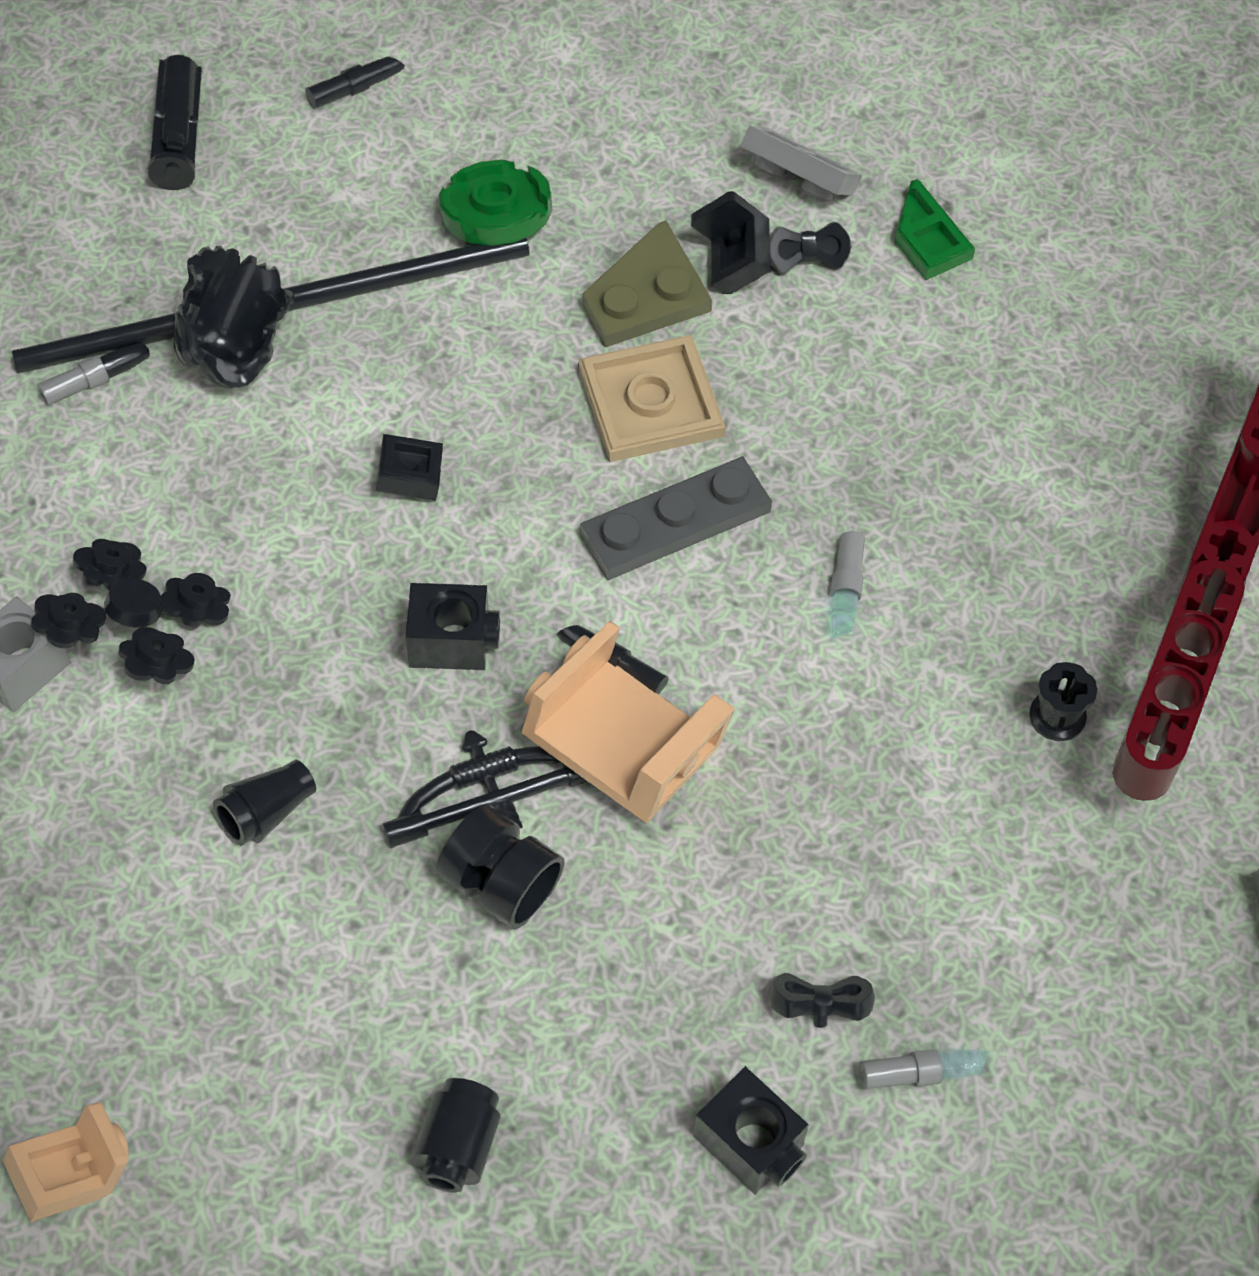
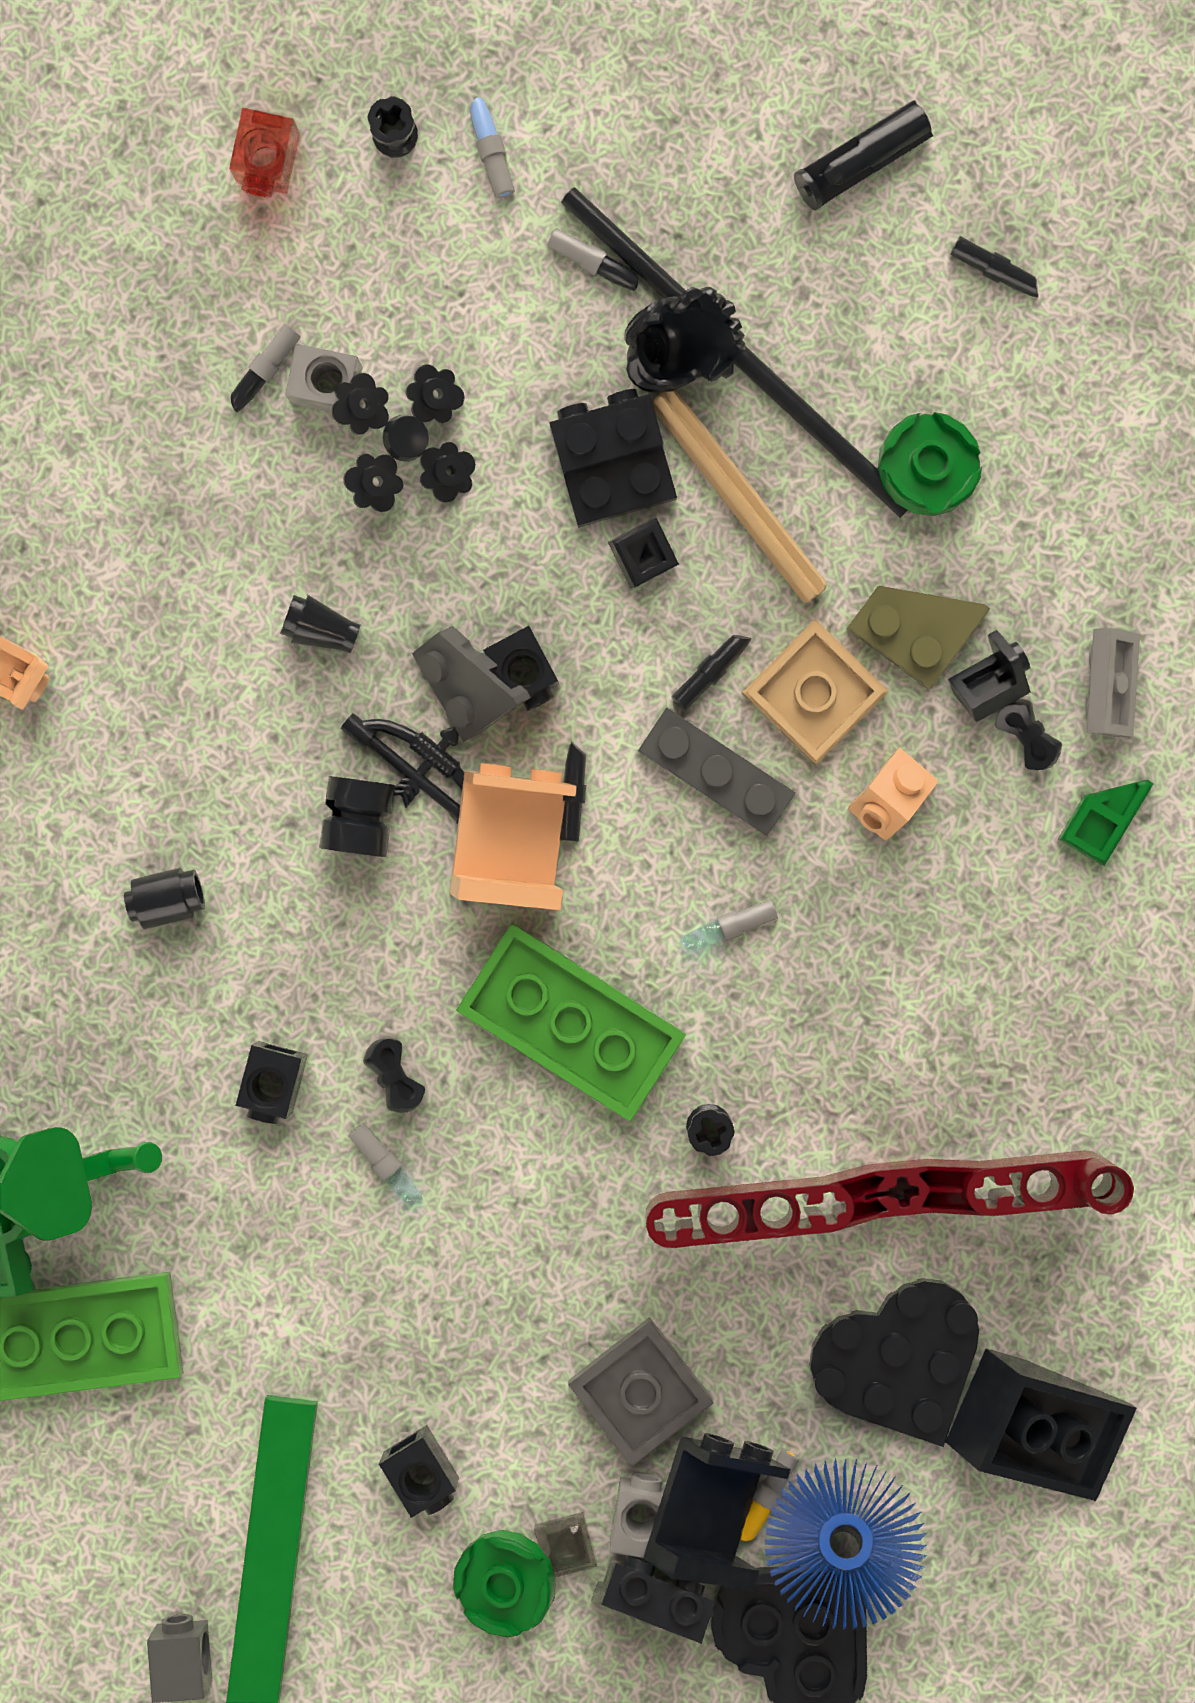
camera: 65 degrees right, 30 degrees up
none -> dark grey wing [412,626,531,742]
none -> bright green plate [456,922,686,1122]
none -> black plate [549,389,677,528]
none -> tan axle [652,390,827,603]
none -> black piece [671,635,752,711]
none -> light nougat bracket [848,748,939,840]

